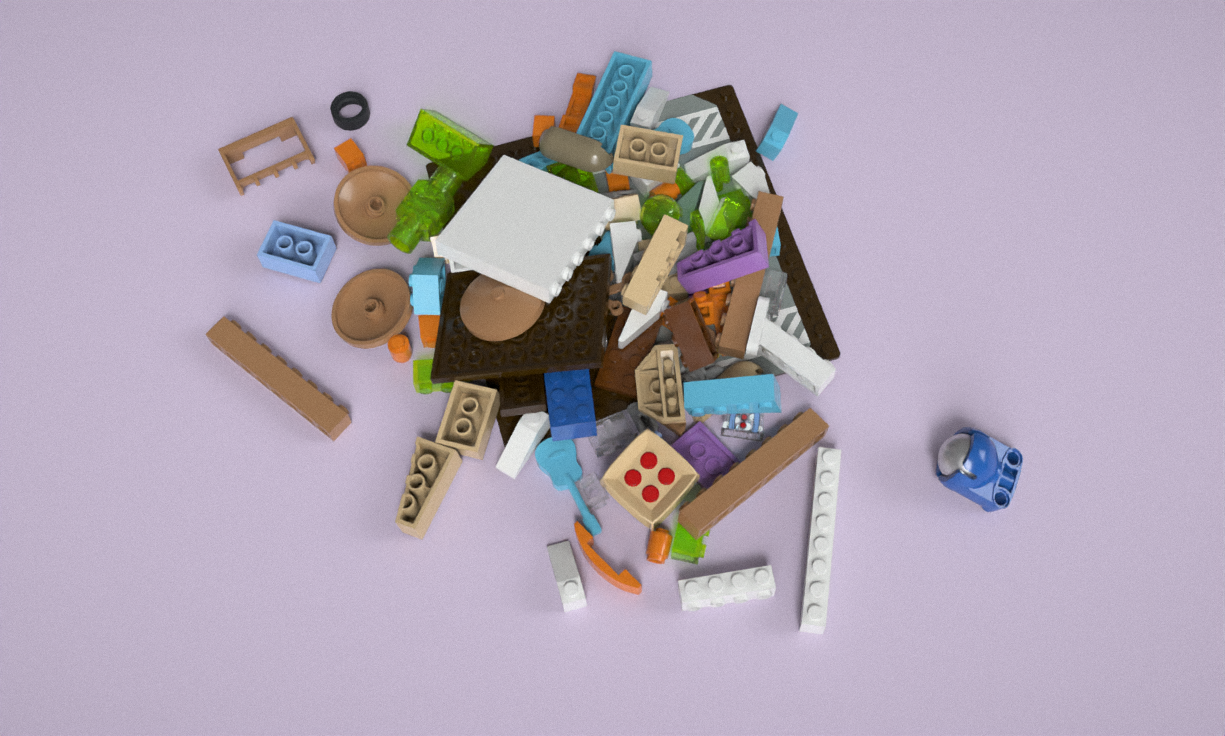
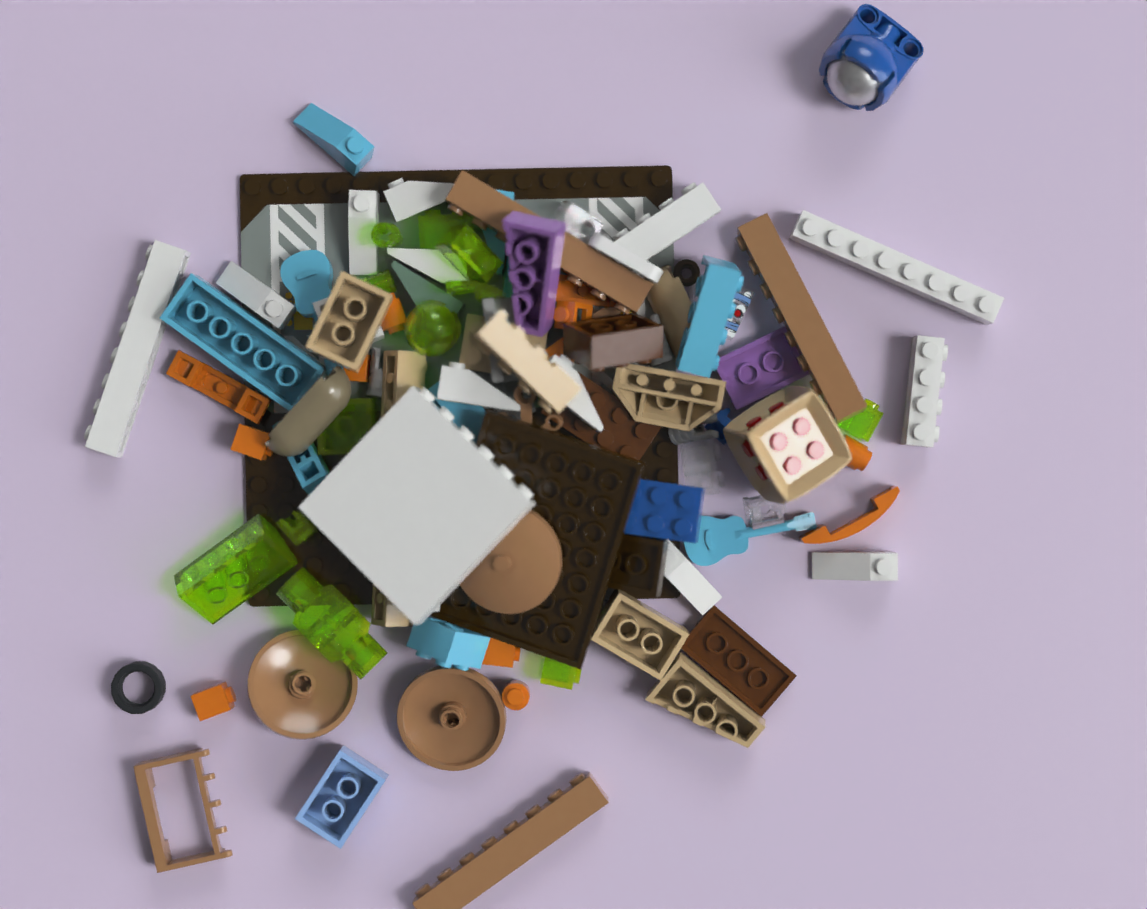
camera: 75 degrees left, 25 degrees up
none -> white brick [84,240,191,457]
none -> clear neon green hinge [276,510,319,546]
none -> reddish brown plate [681,605,797,717]

